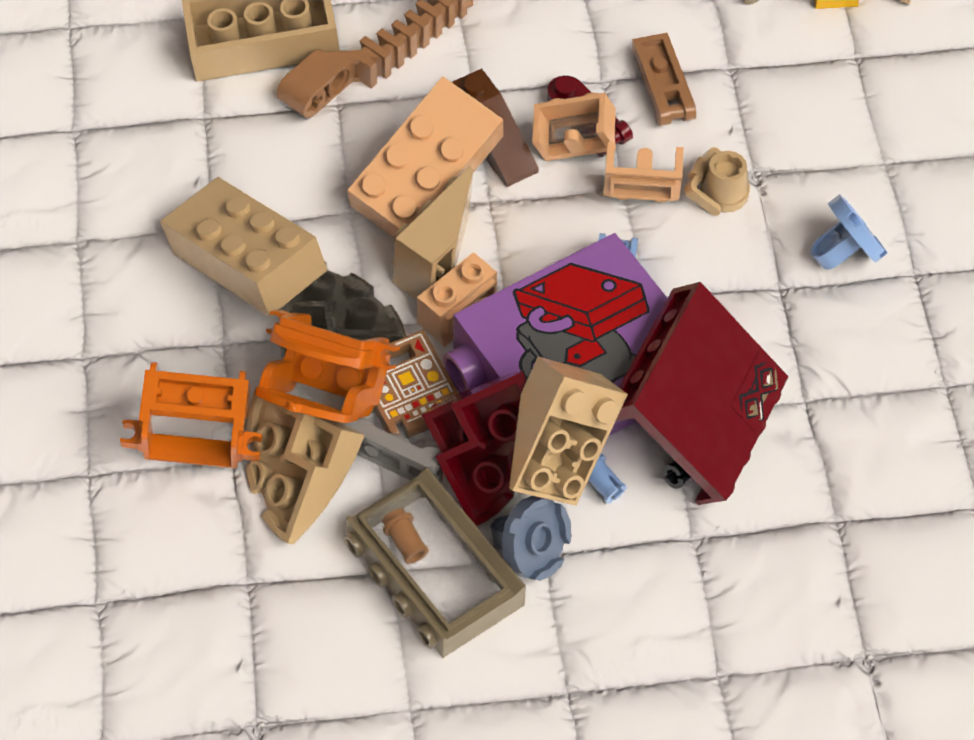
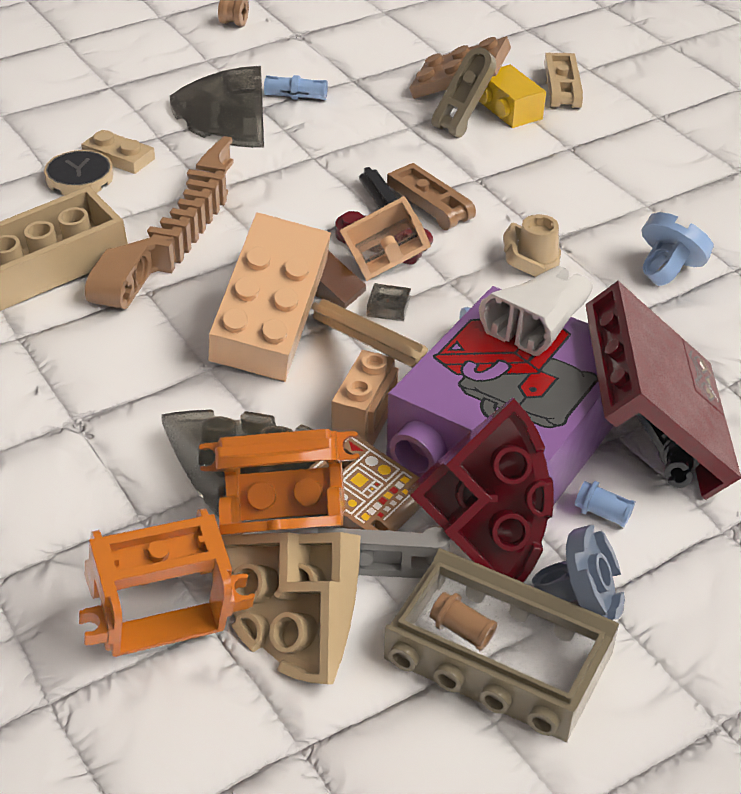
camera: 25 degrees left, 15 degrees down
tan brick [160,177,328,317] -> none
tan slope [392,166,474,300] -> none
tan slope [509,357,628,506] -> none
light nougat window [603,142,684,202] -> none
none -> tan axle [311,299,428,368]
none -> black axle [359,167,398,209]
none -> clear smoke tile [366,283,411,322]
none -> white piece [479,266,593,356]

